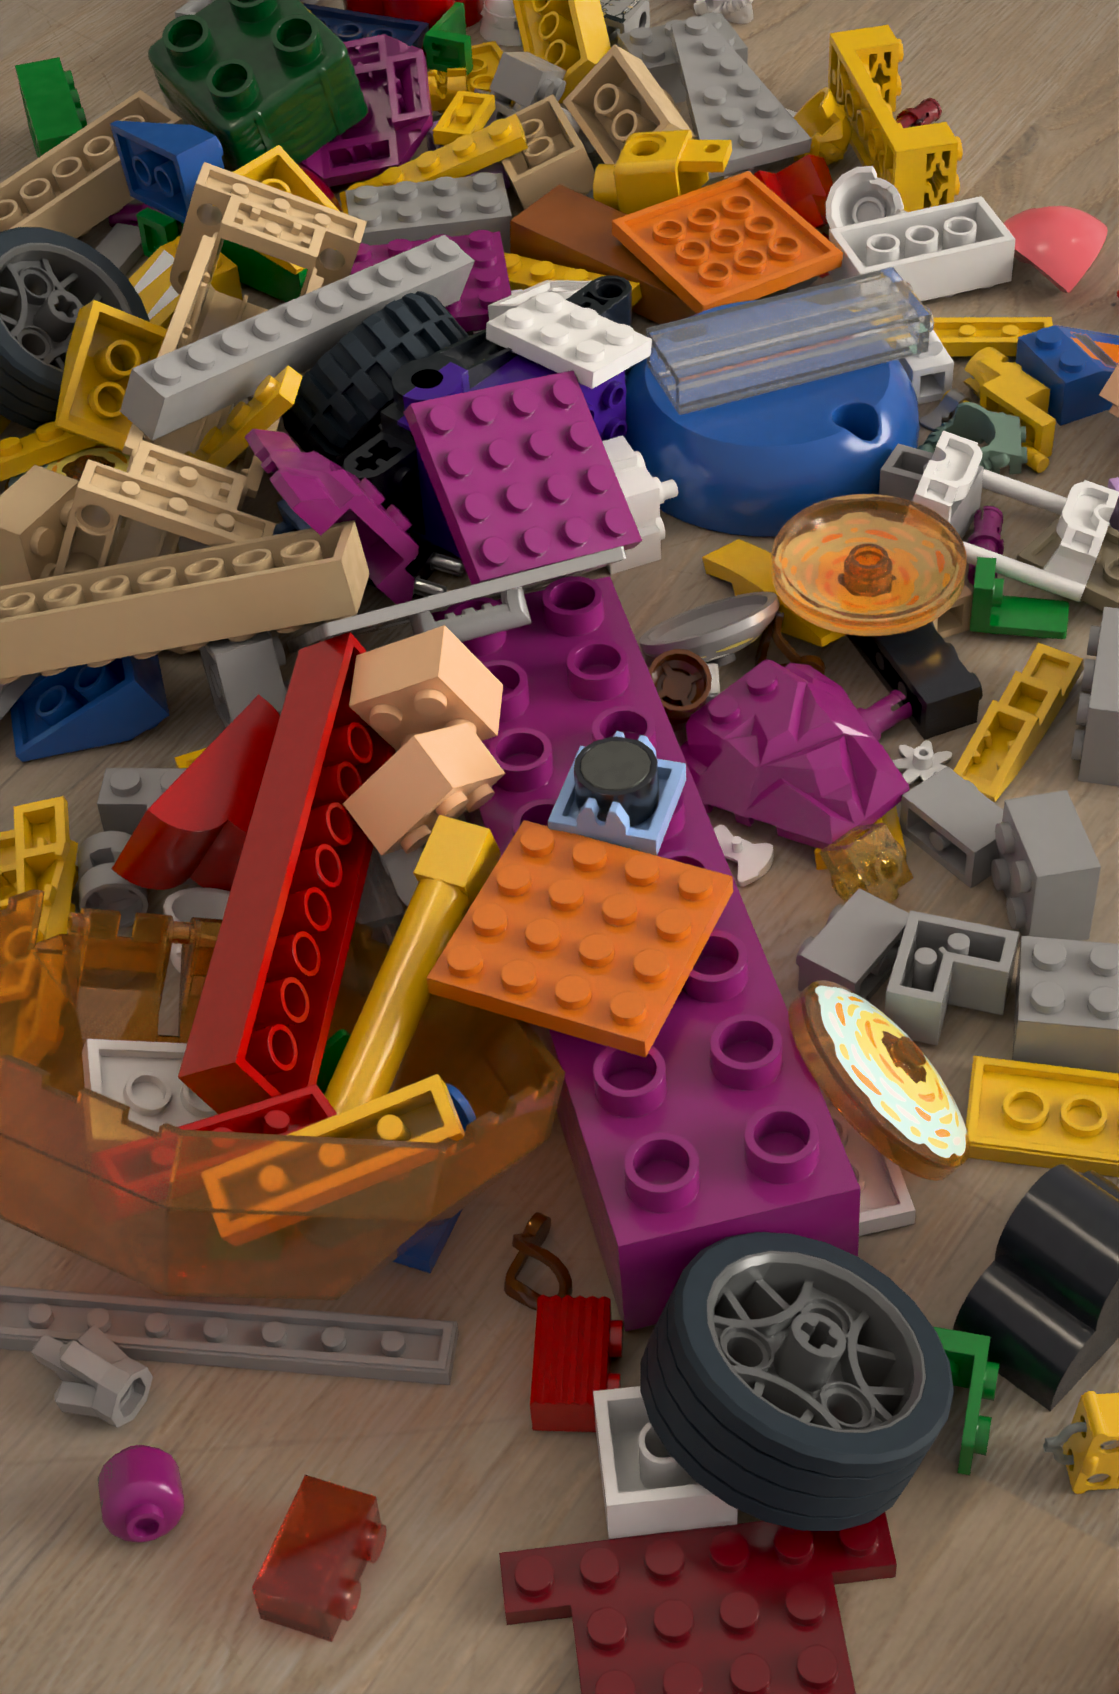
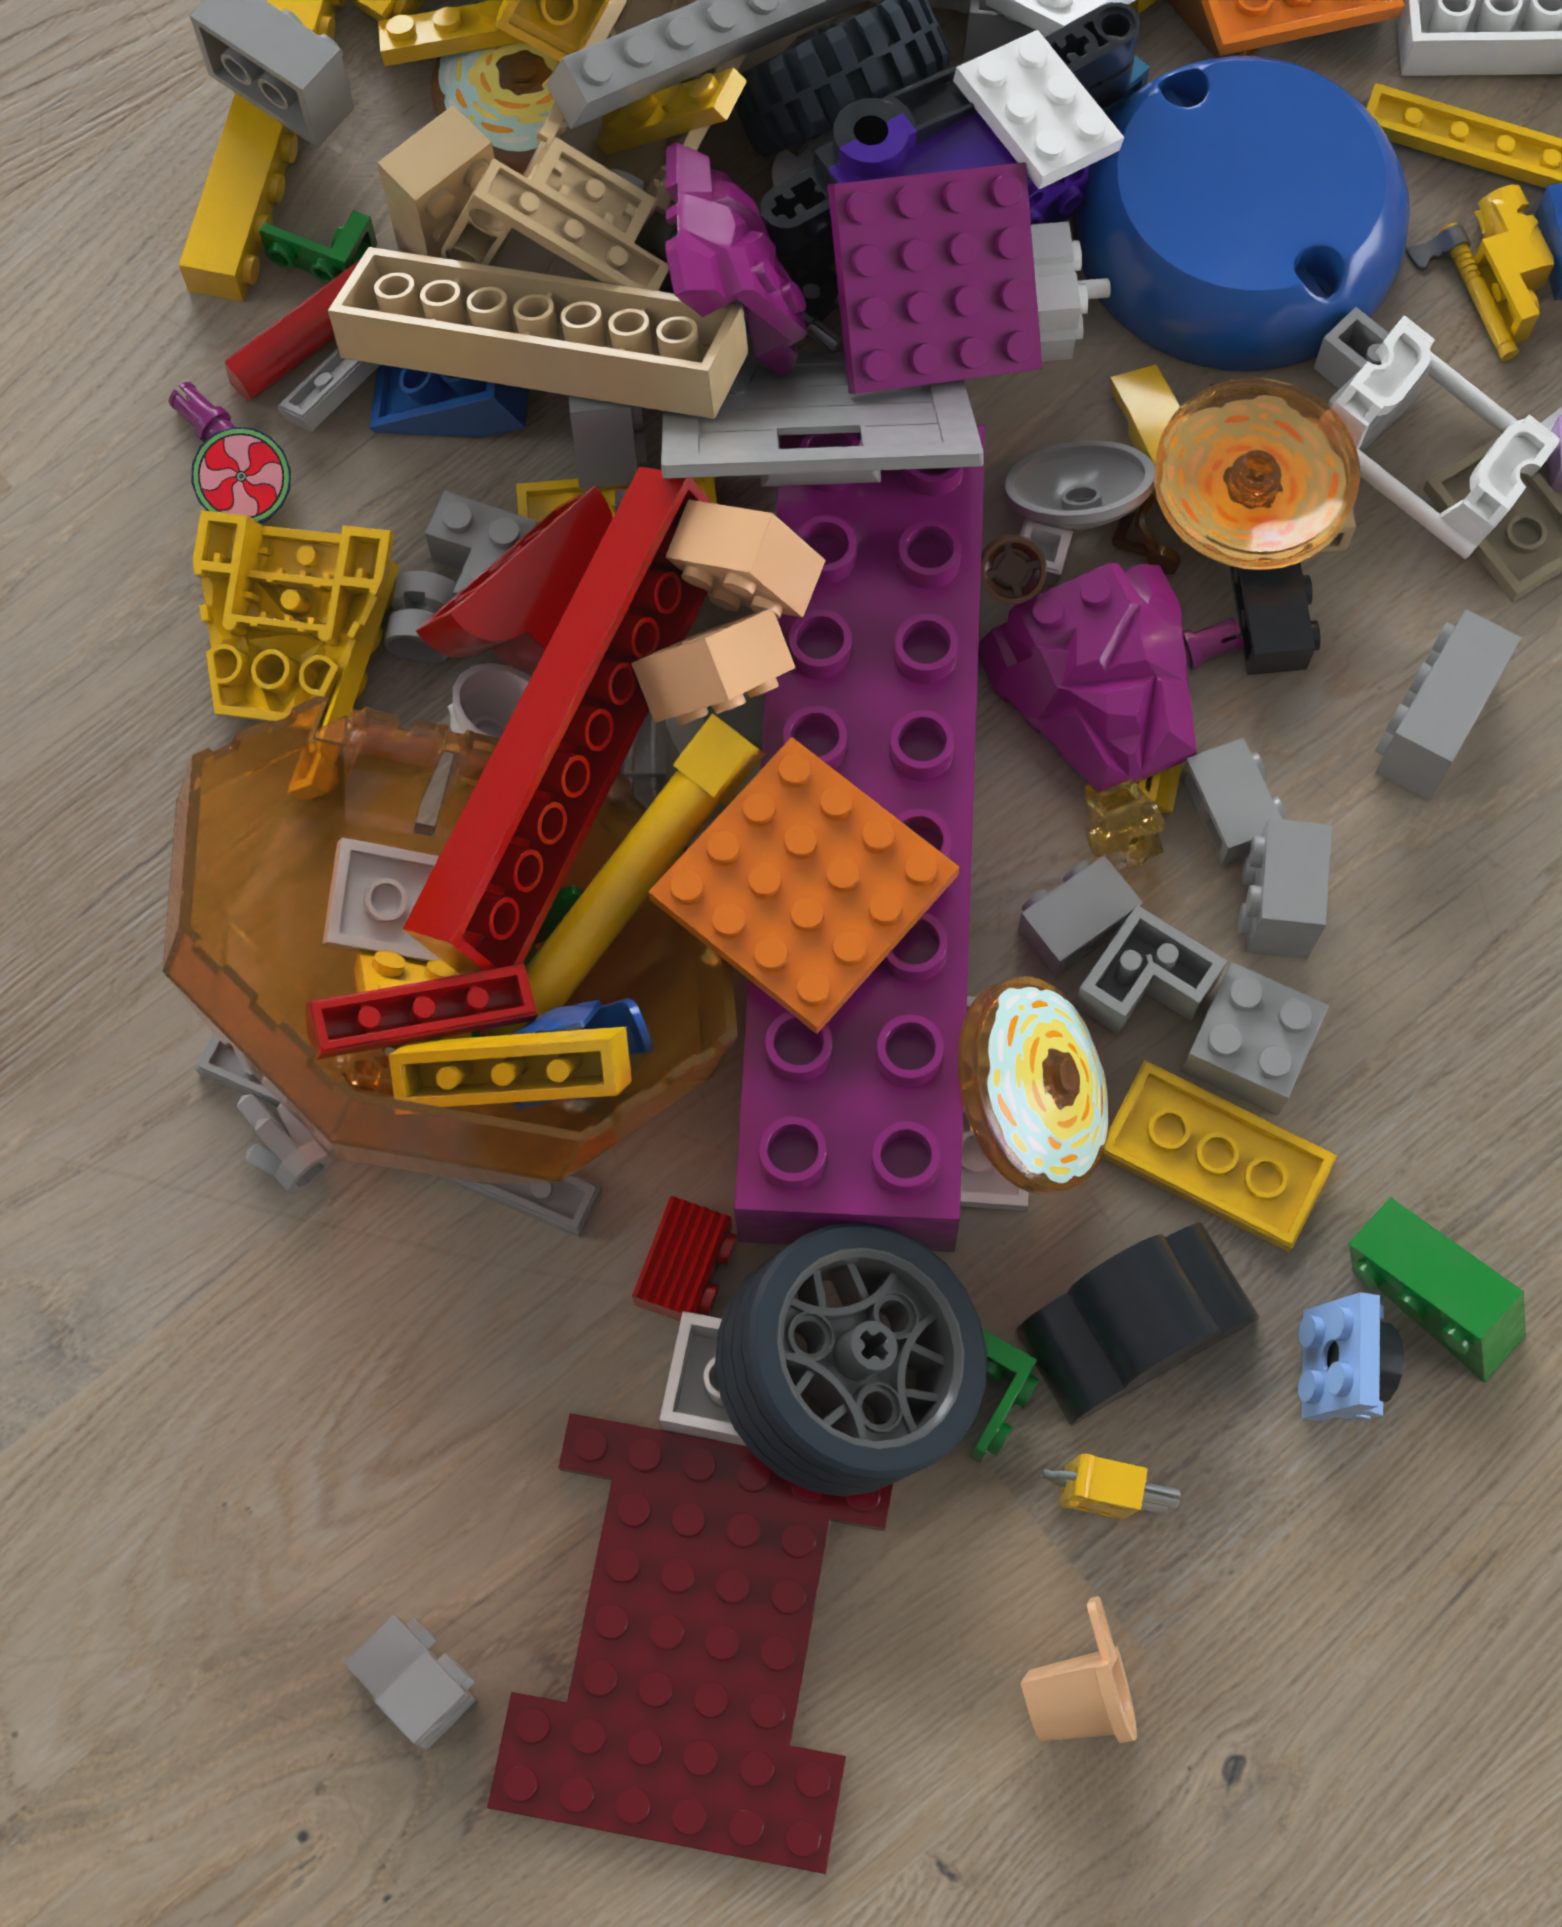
camera: 15 degrees right, 25 degrees up
magenta head [98,1445,185,1543] -> none
clear red brick [252,1475,387,1642] -> none
reddish brown piece [504,1212,573,1311] -> none
piece [548,731,686,856] -> none
clear brick [646,267,934,415] -> none
white piece [714,825,774,887] -> none
white plant [892,740,952,785] -> none
white brick [894,312,954,405] -> none
sand green piece [917,402,1027,475] -> none
yellow slope [953,642,1084,802] -> none
magenta pin [967,506,1004,586] -> none
green bracket [970,557,1069,639] -> none

